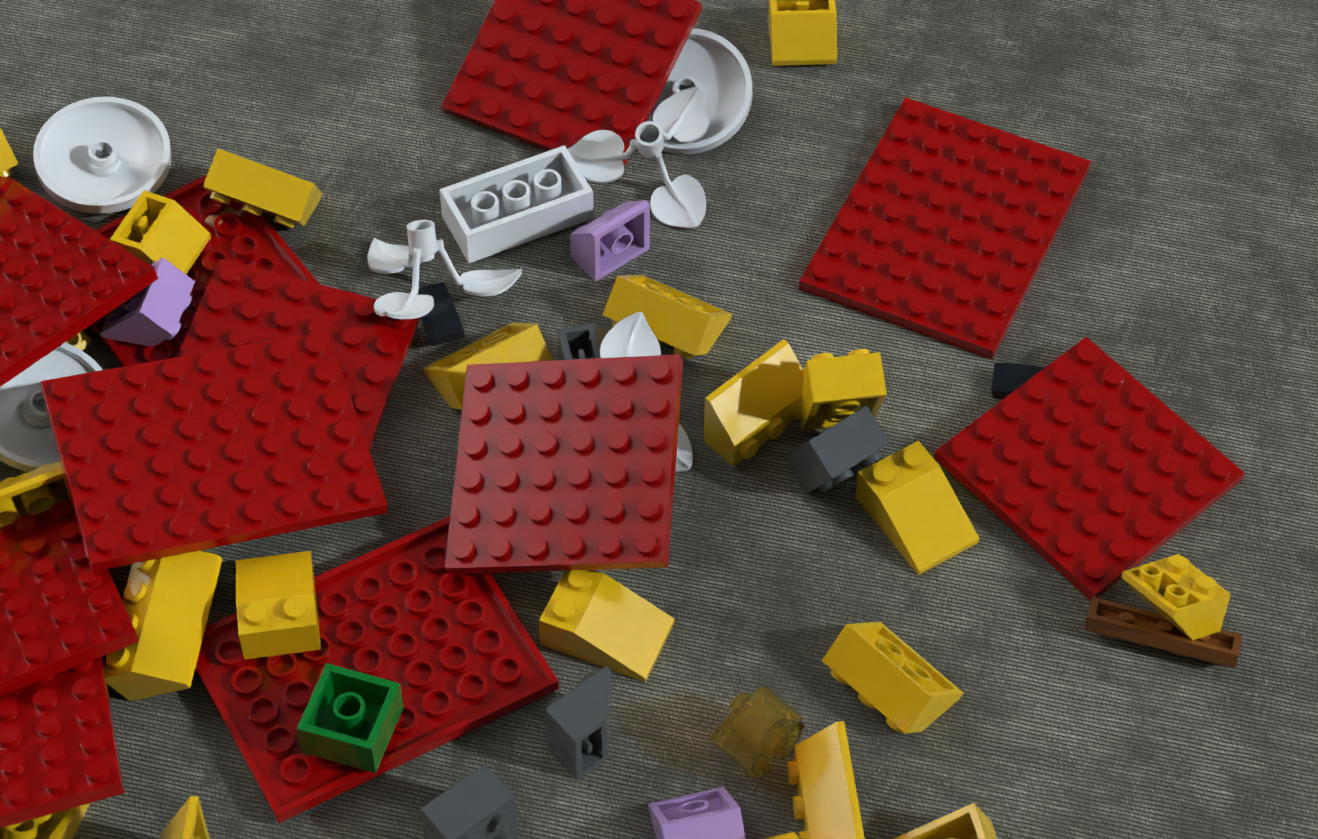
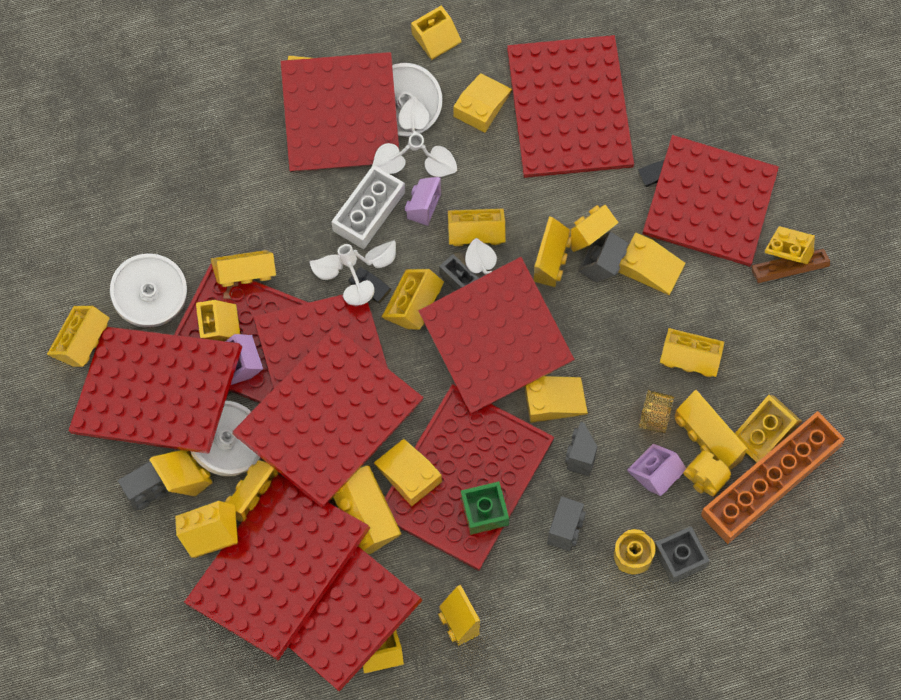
camera: 30 degrees left, 15 degrees up
none -> yellow slope [453,73,512,133]

